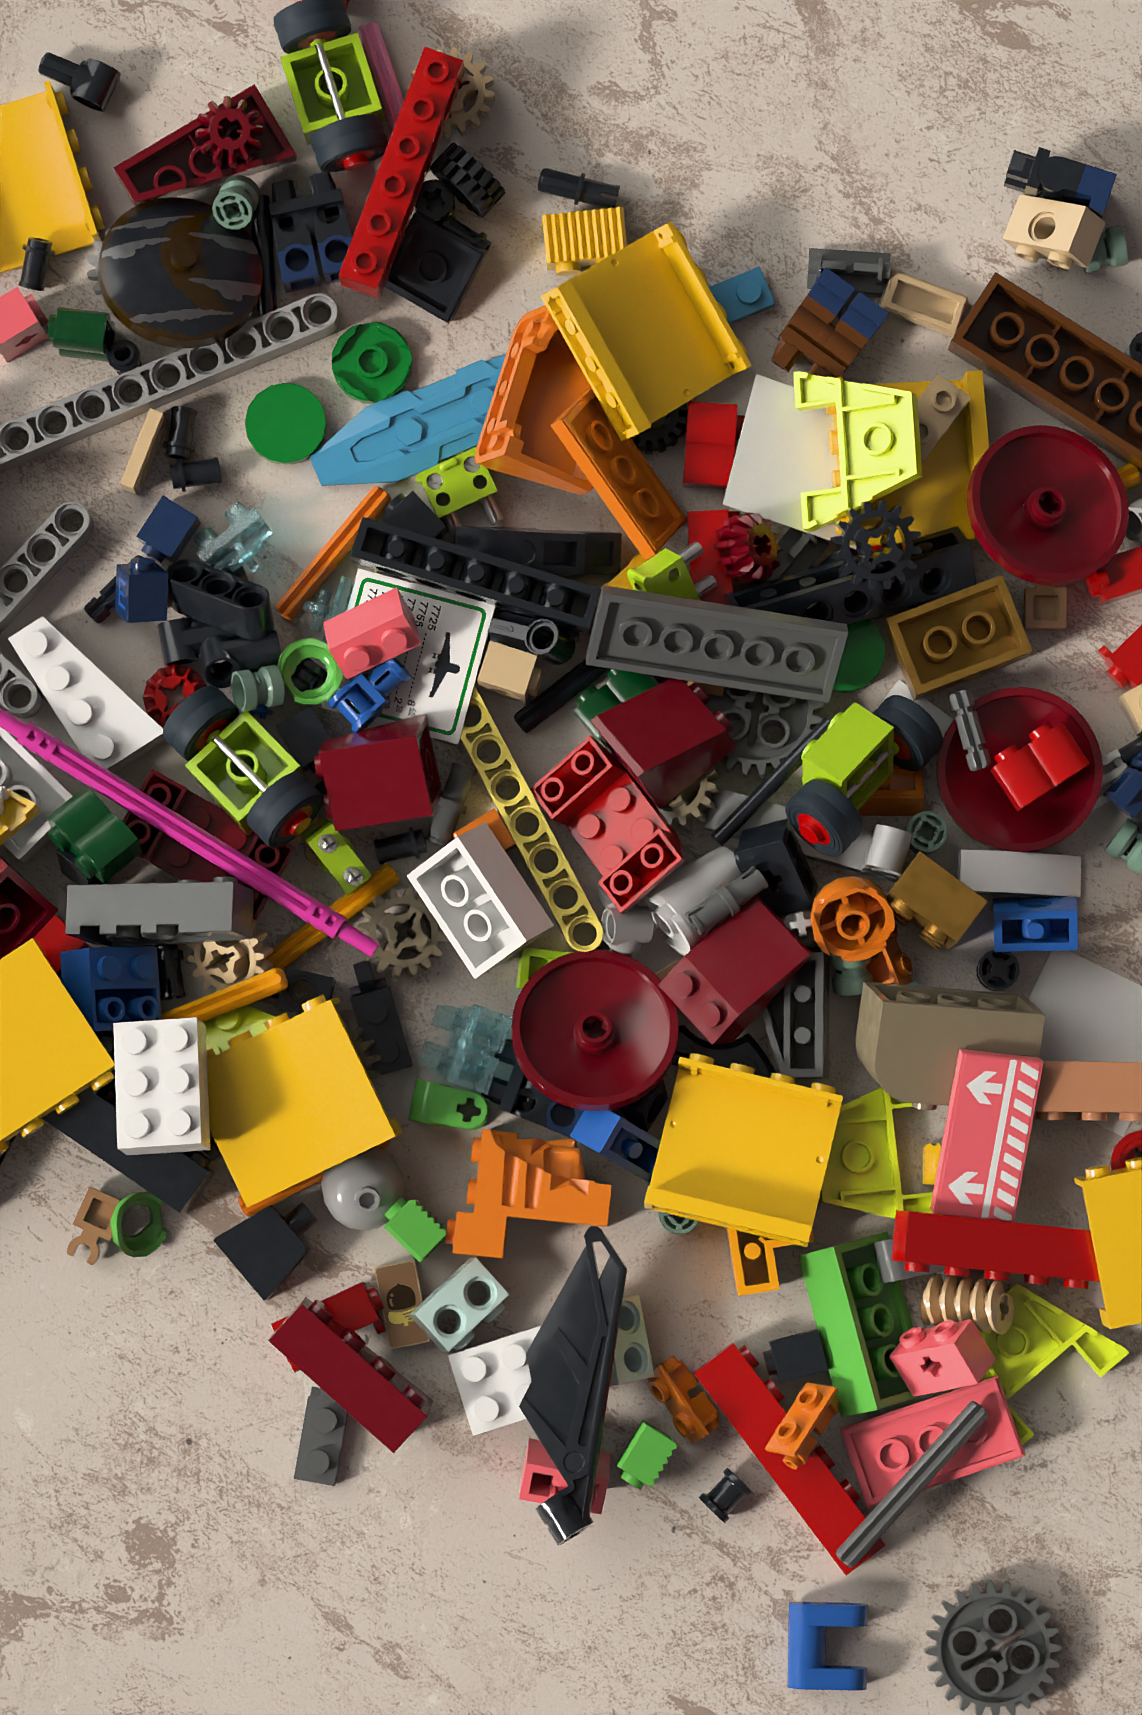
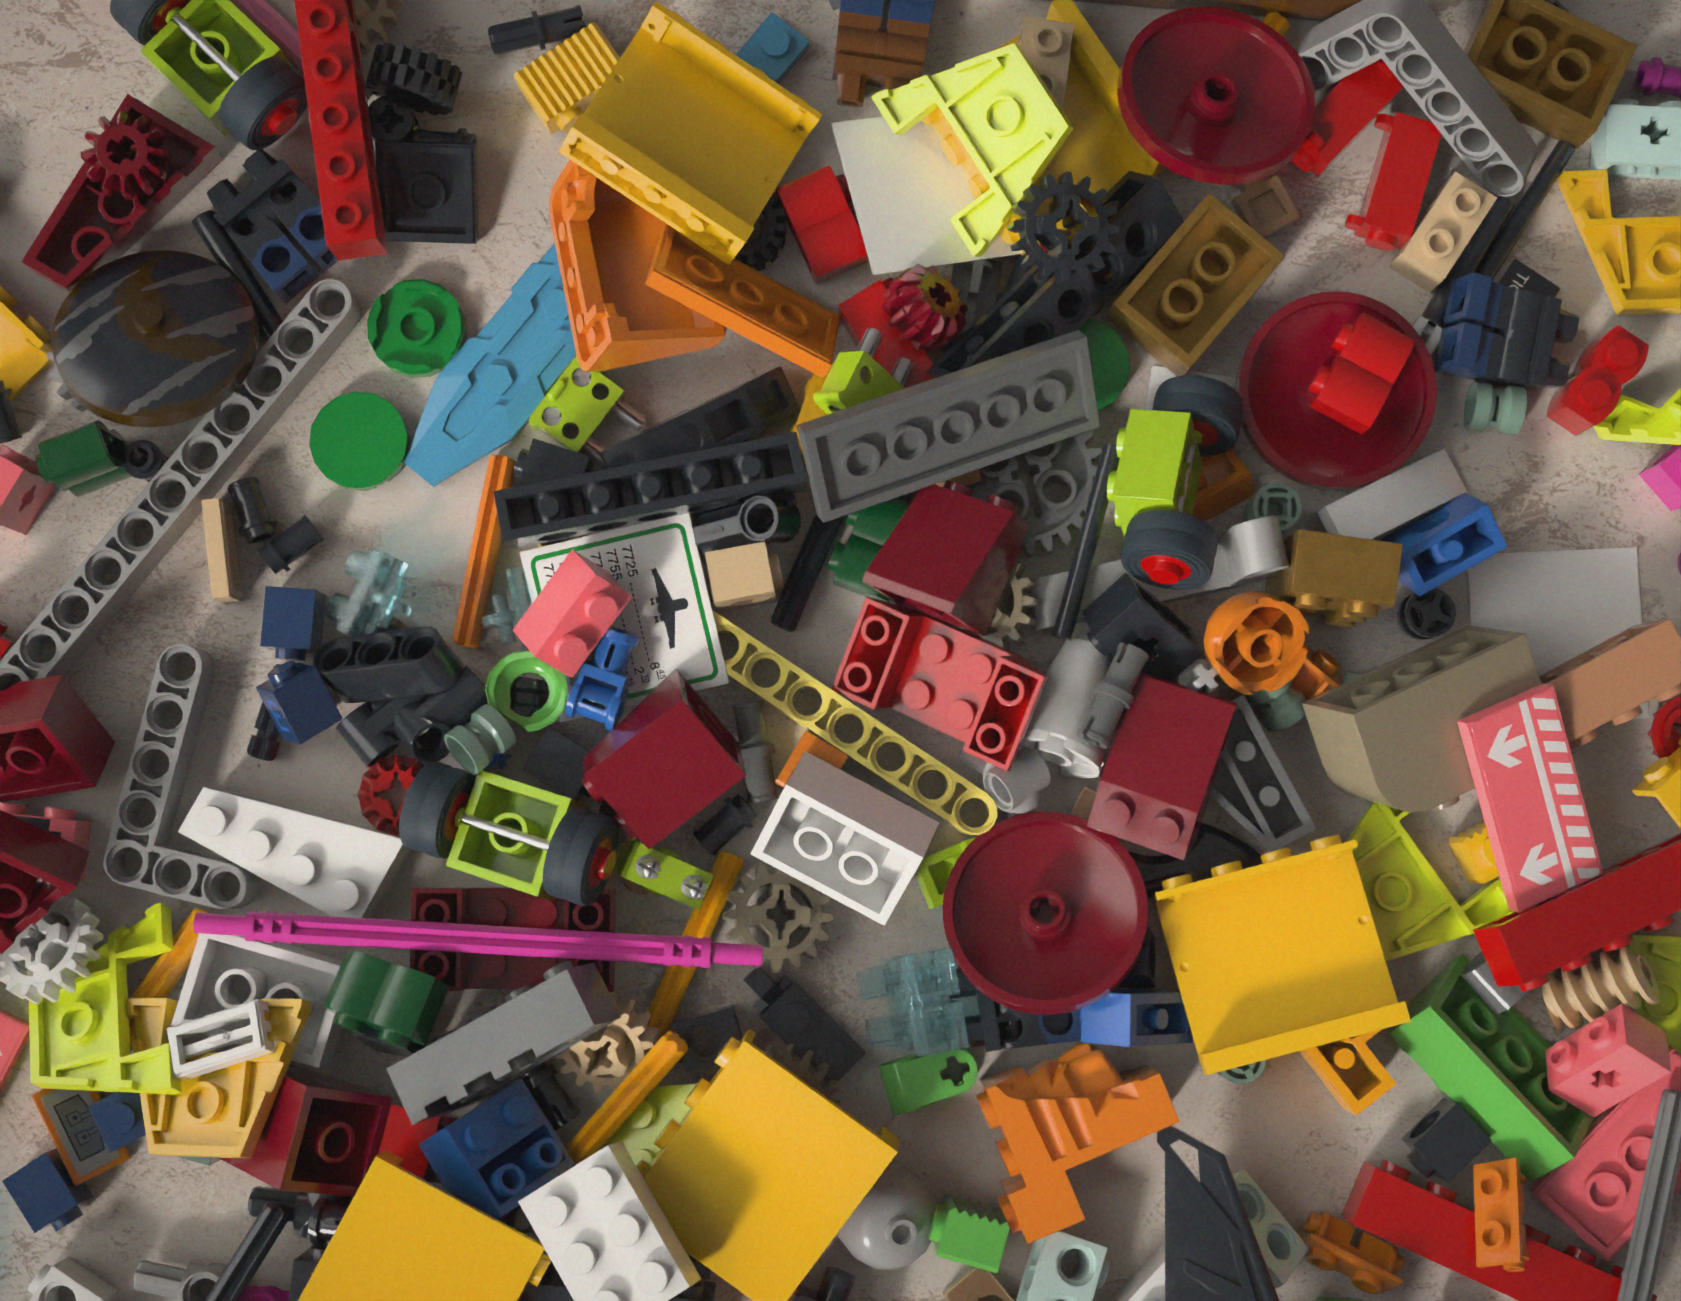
camera: 40 degrees left, 0 degrees up
sand green wheel [212,175,261,230] -> none
dark grey axle [949,690,992,771] -> none

